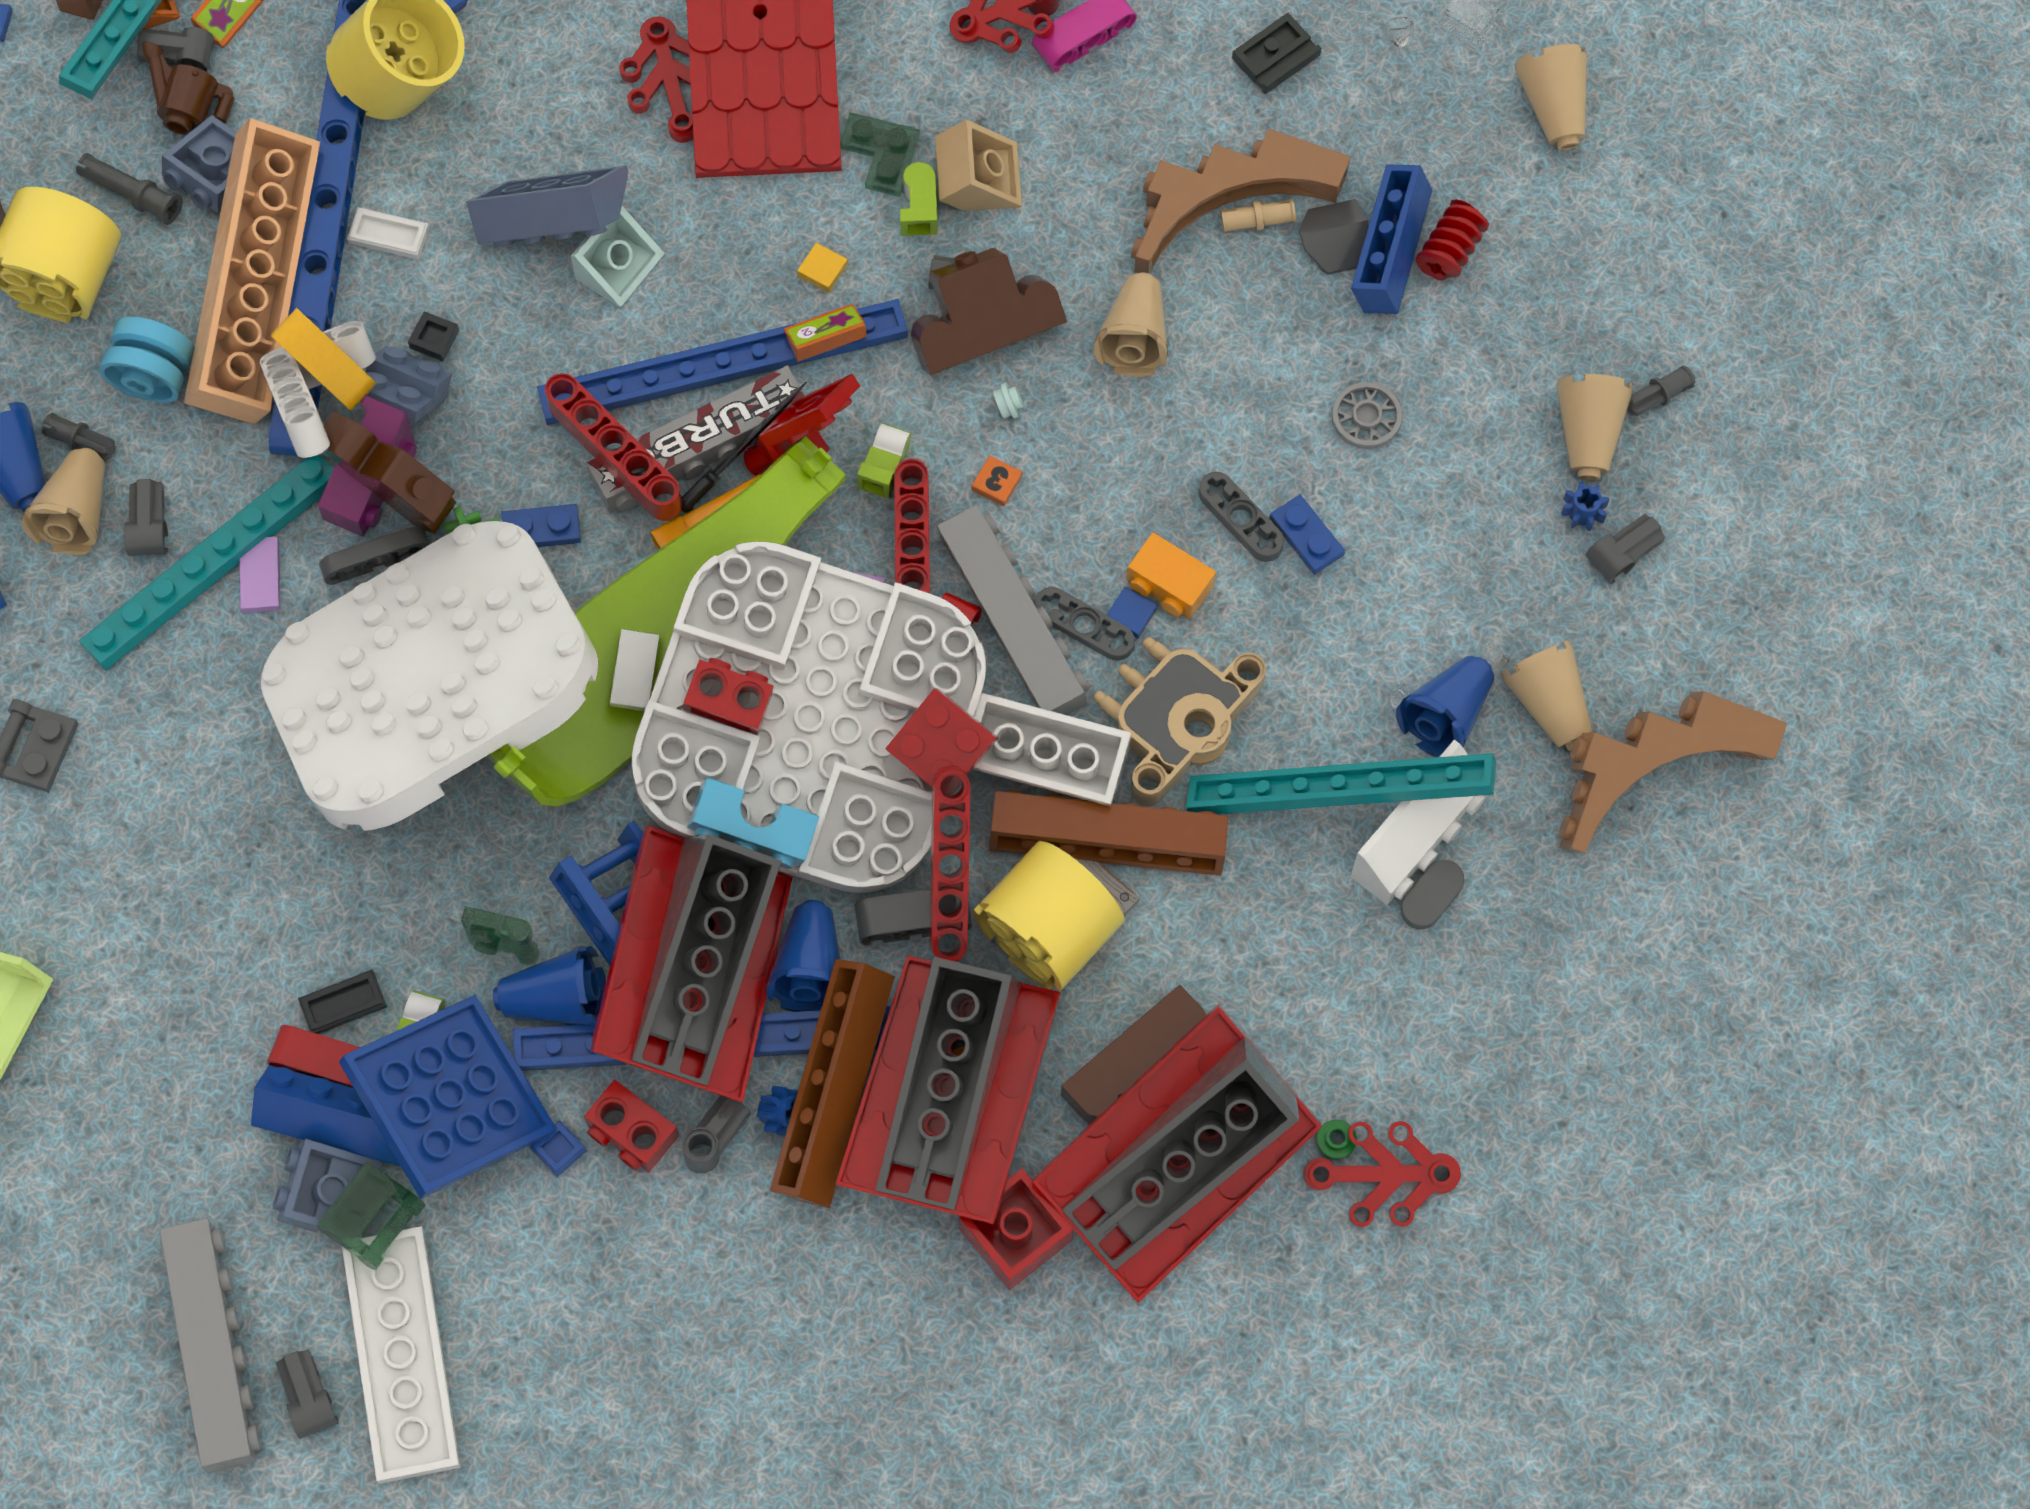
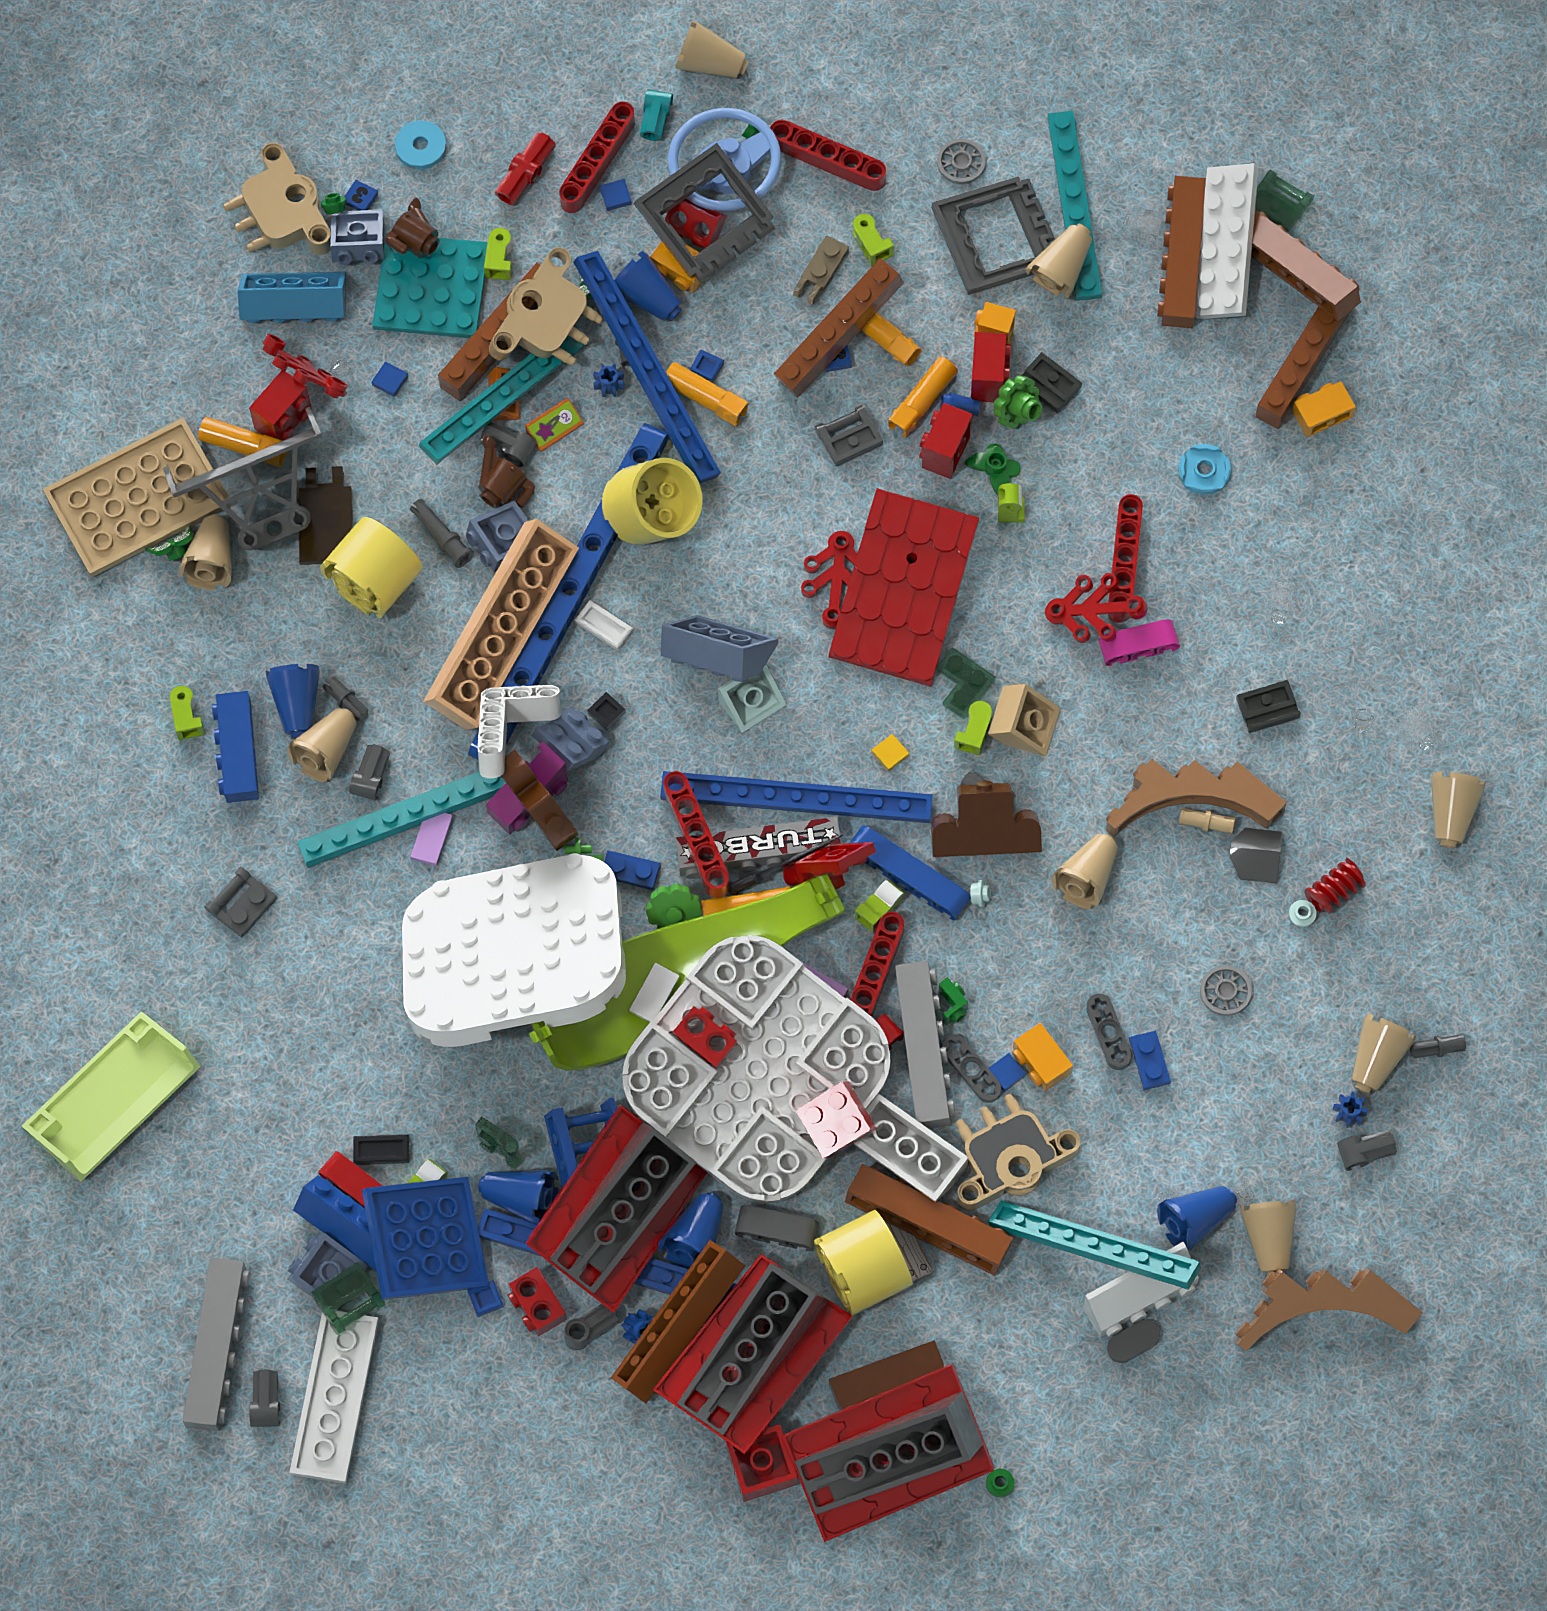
camera: 25 degrees right, 0 degrees up
medium azure wheel [99,317,194,403] -> none
yellow beam [270,308,377,411] -> none
dark grey beam [319,527,430,585] -> none
medium azure arch [687,777,819,869] -> none
slope [784,304,867,362] -> none
red beam [929,765,971,962] -> none
orange tile [971,455,1022,507] -> none
red plant [1303,1121,1461,1227] -> none
blue brick [1351,164,1433,314] -> none
none -> bright green plant [646,884,702,929]
none -> blue beam [850,825,971,920]
none -> green bracket [939,977,968,1025]
none -> light aqua plate [1289,900,1316,927]

